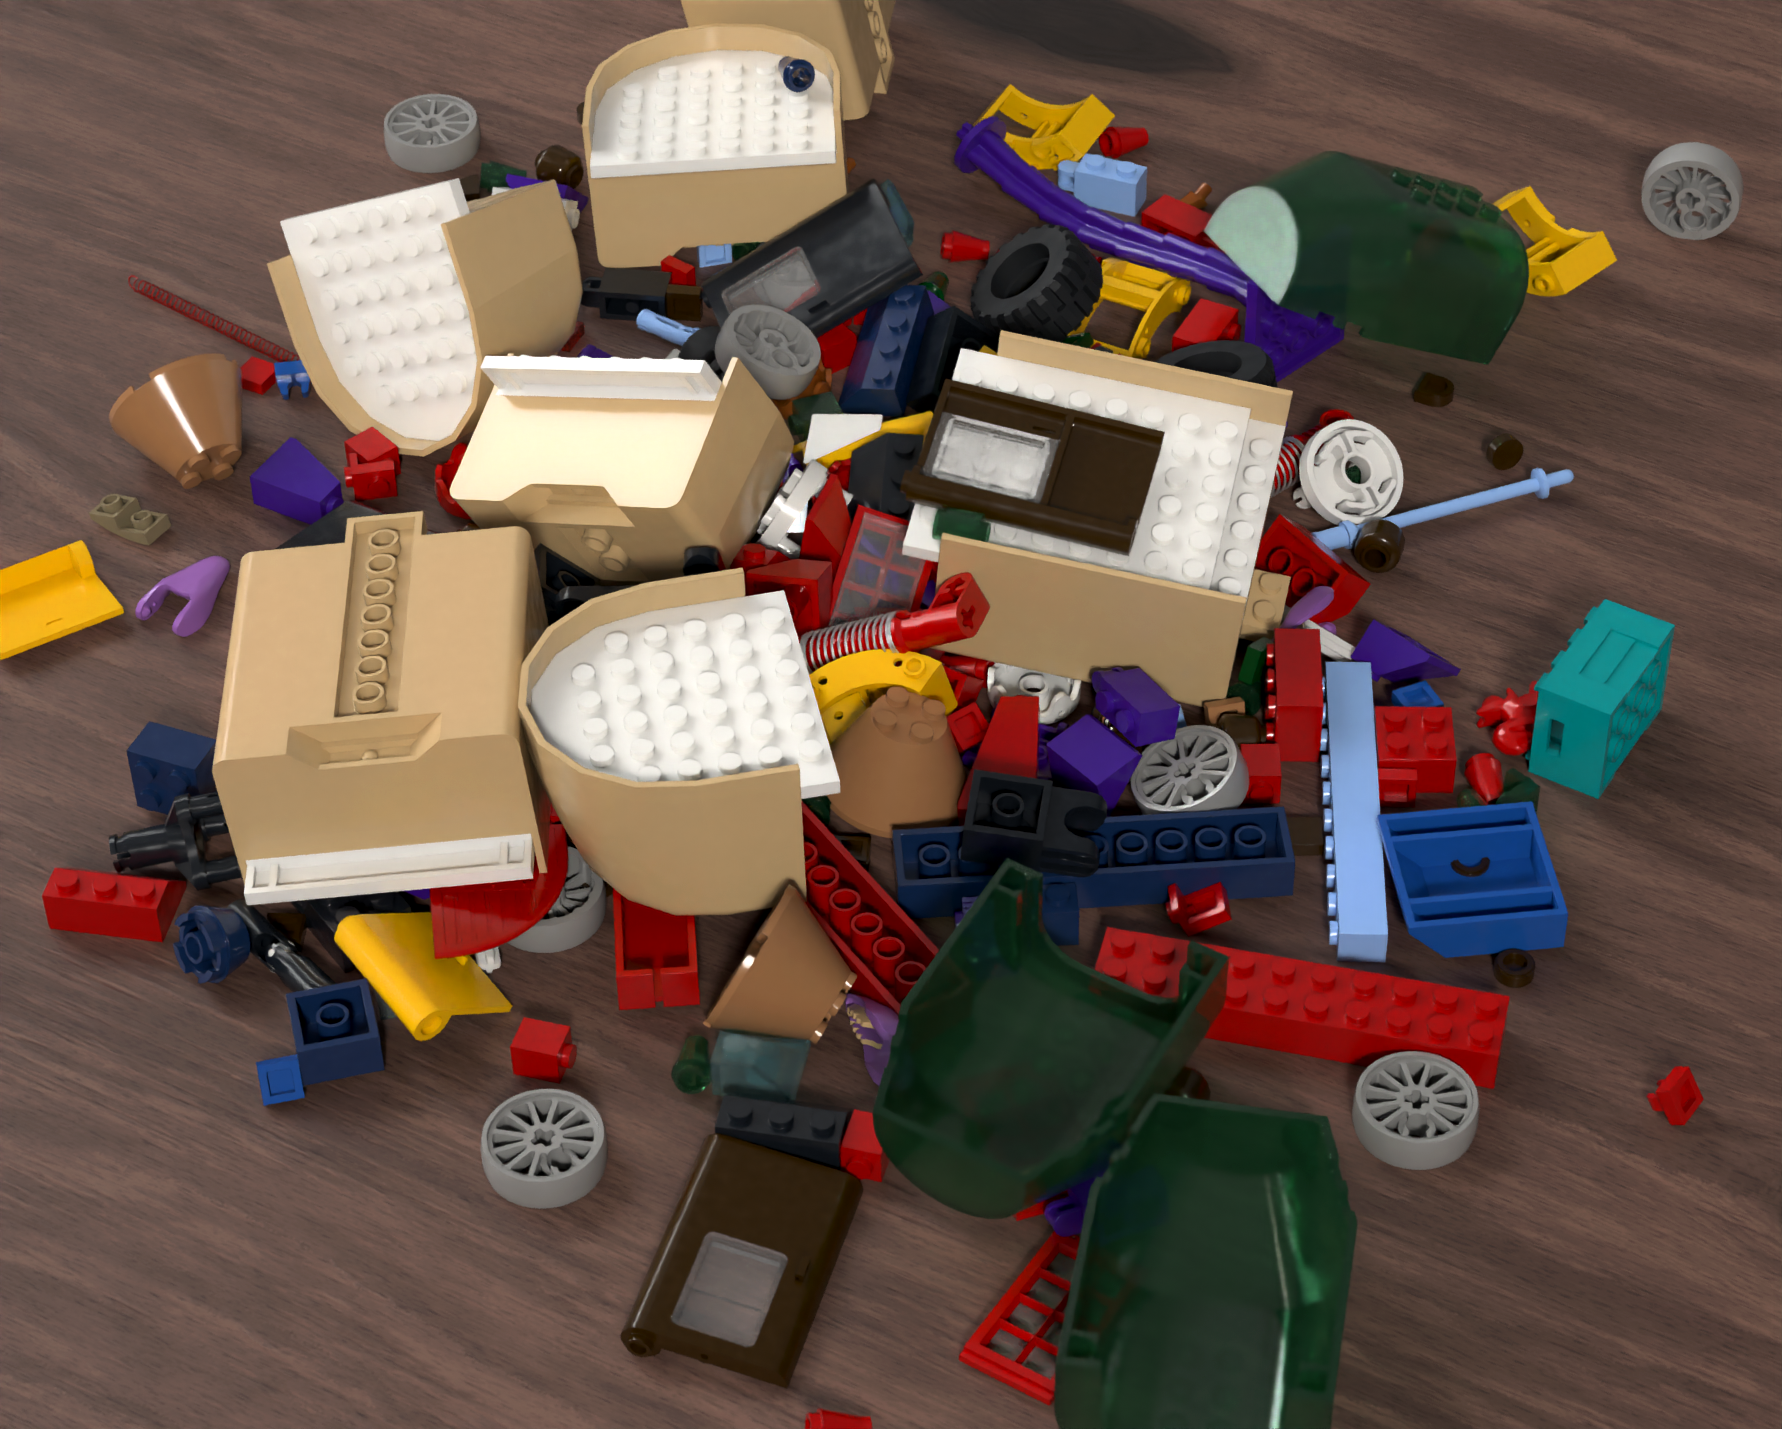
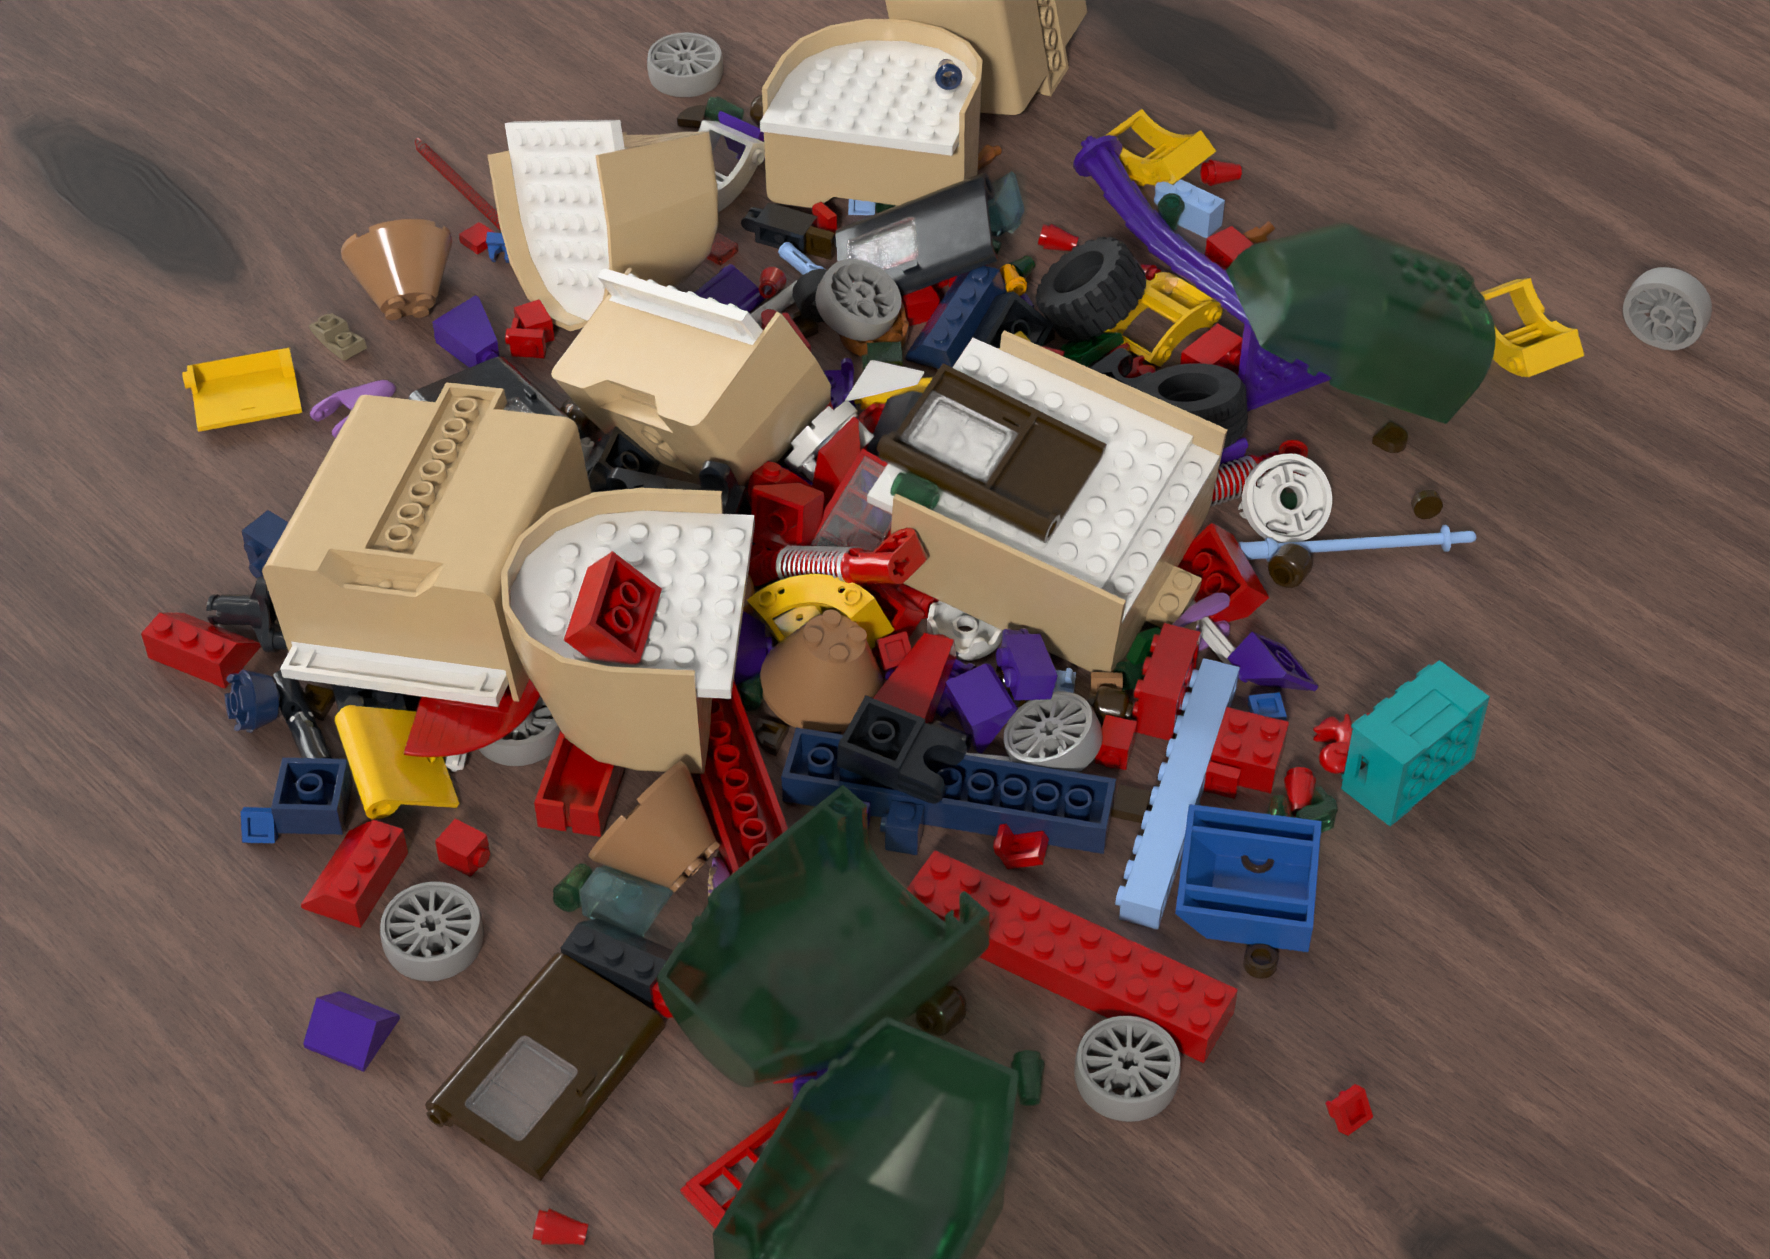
camera: 15 degrees right, 5 degrees up
none -> red slope [301,820,408,928]
none -> dark purple slope [303,991,400,1072]
none -> red slope [564,551,662,665]
none -> red cone [759,267,786,298]
none -> light orange pin [1000,264,1027,296]
none -> clear green cone [1158,193,1185,231]

